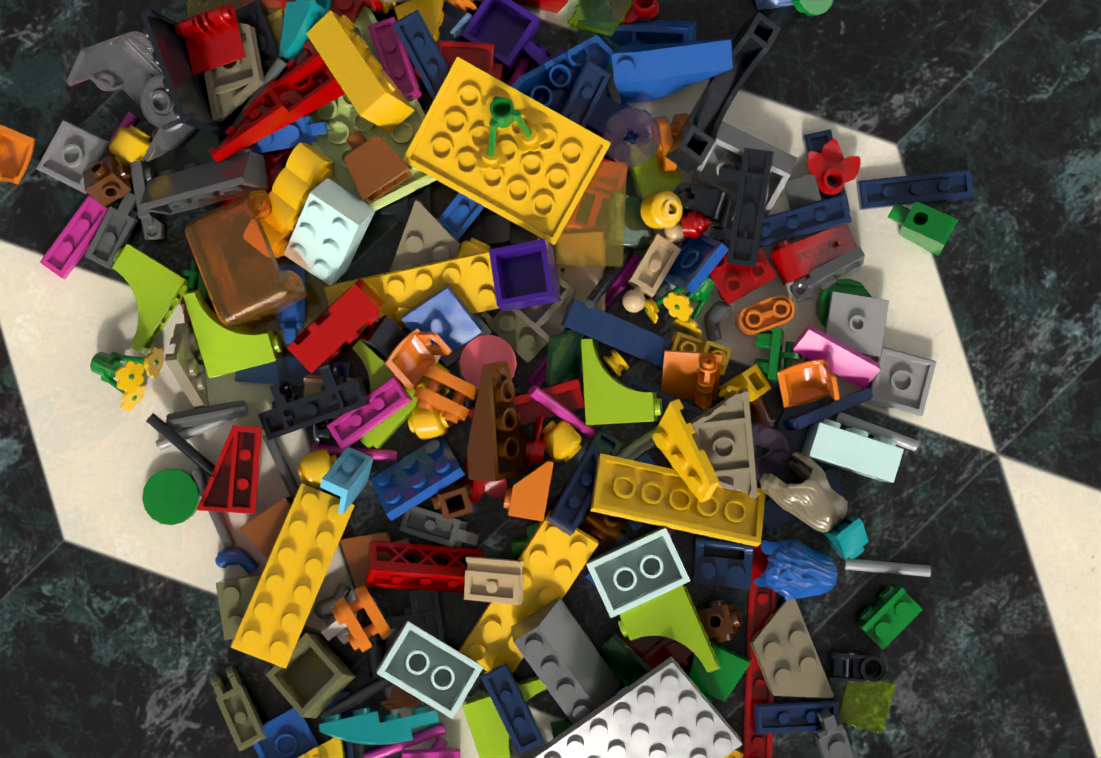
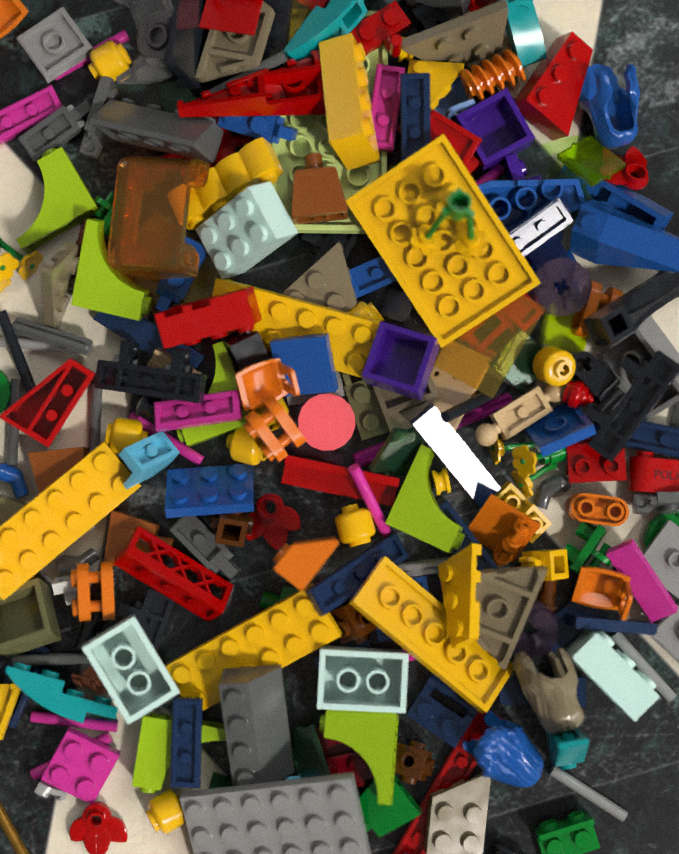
camera: 25 degrees right, 0 degrees up
reddish brown brick [83,155,132,207] -> none
tan plate [464,556,524,605] -> none
reddish brown wedge [467,361,532,482] -> none
red plate [525,415,546,466] -> none

